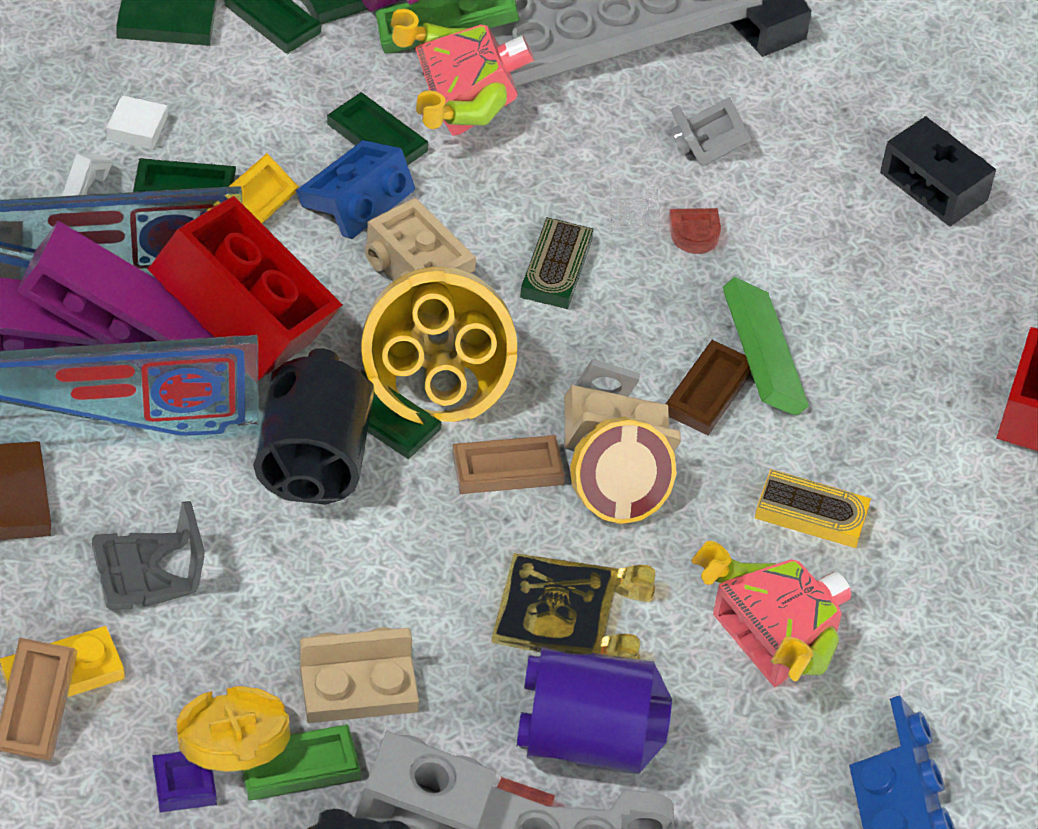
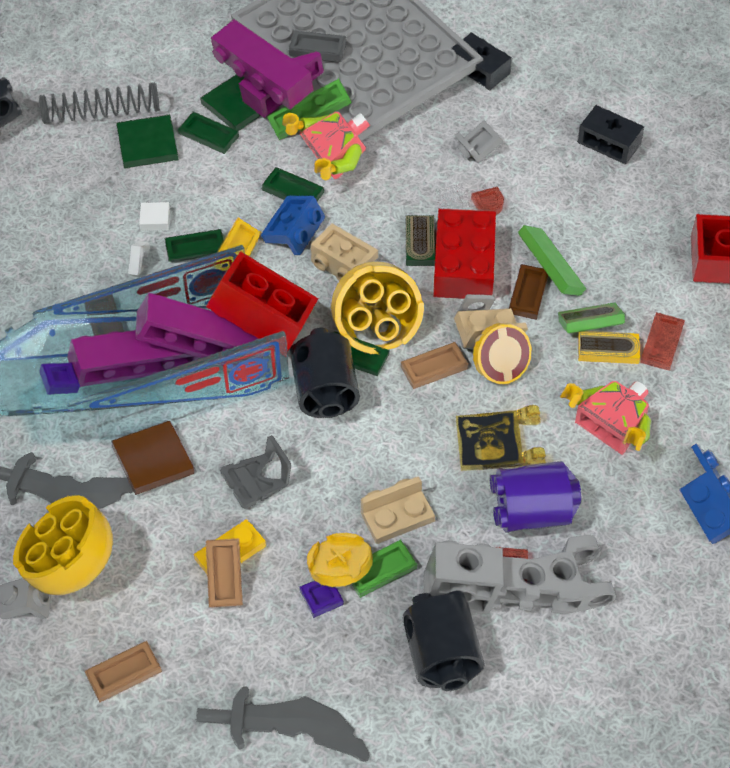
camera: 10 degrees left, 5 degrees up
none -> red brick [433,208,496,299]
none -> bright green tile [558,302,625,333]
none -> clear red tile [640,312,685,371]

